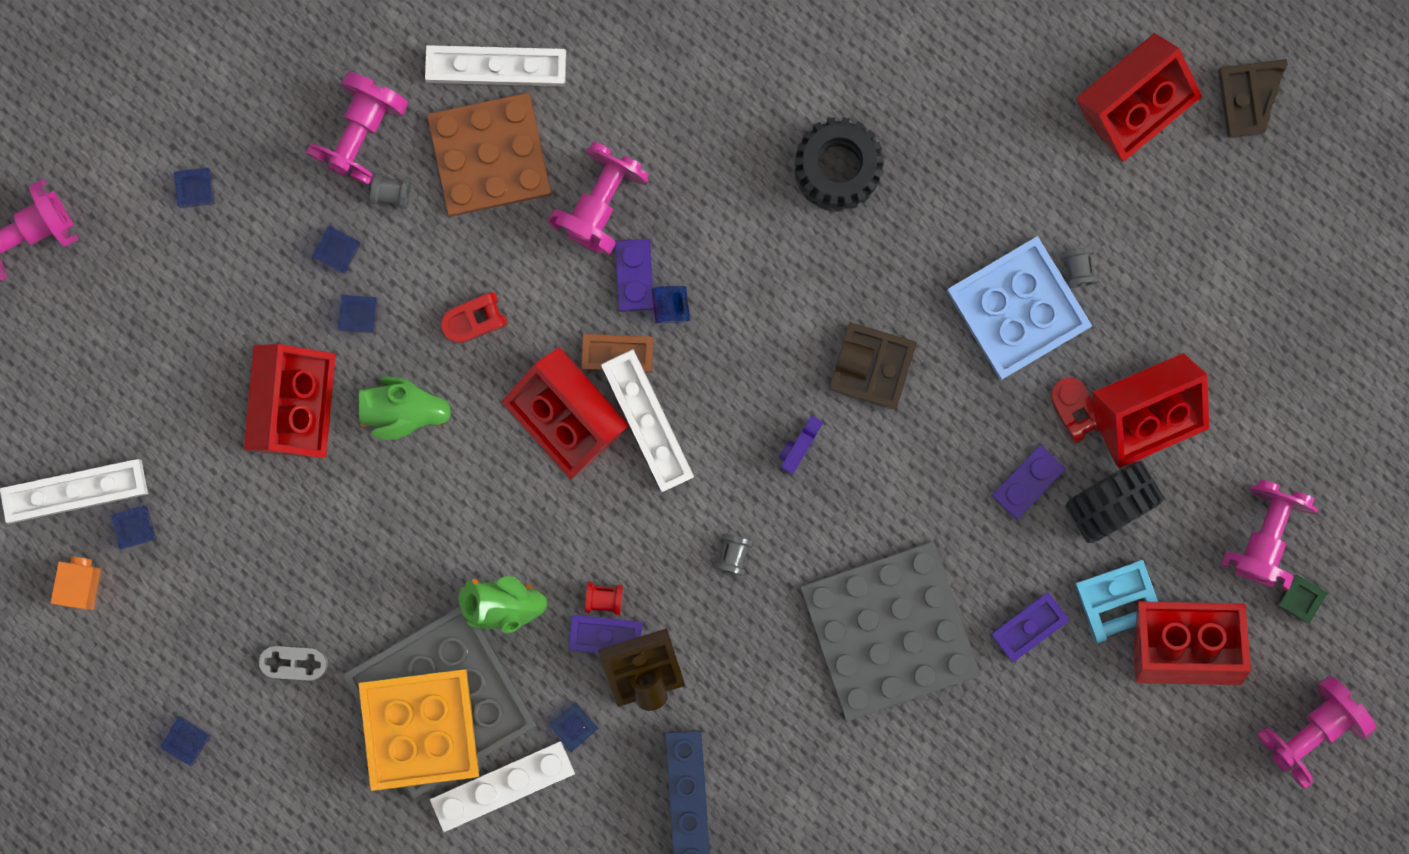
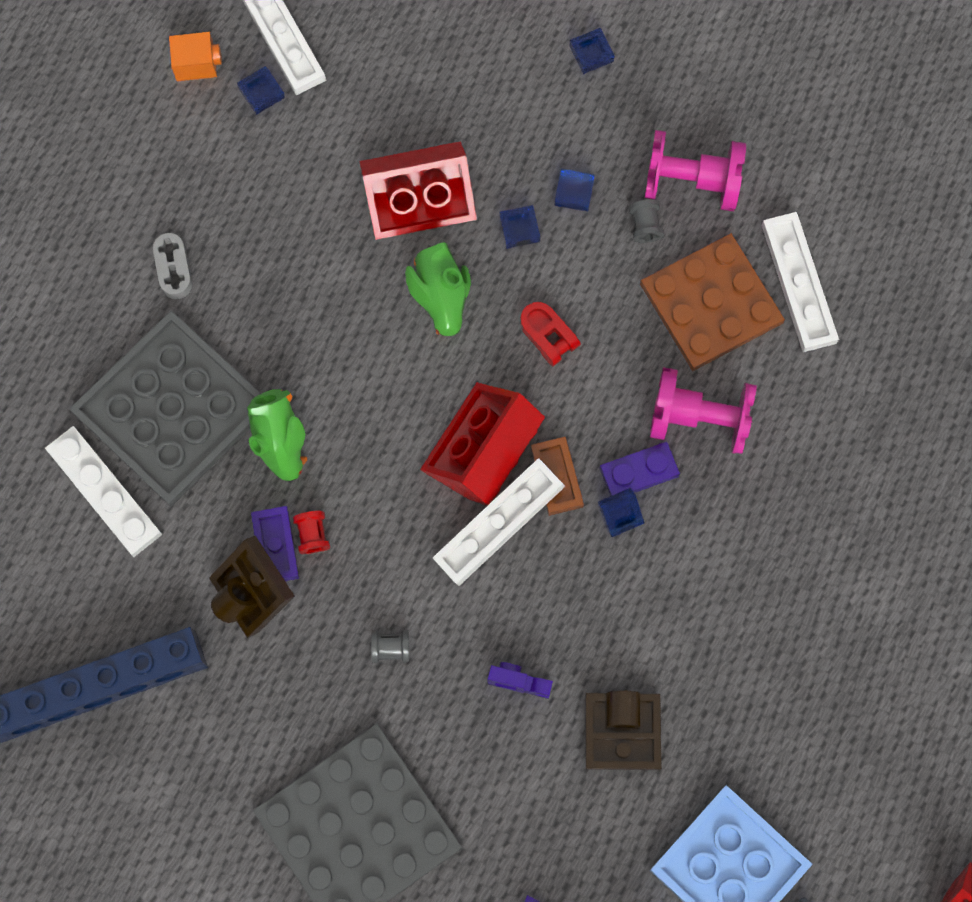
camera: 75 degrees right, 10 degrees down
clear blue plate [160,716,211,766] -> none
light orange plate [358,669,479,791] -> none
clear blue plate [548,702,599,752] -> none
black tyre [794,117,884,211] -> none

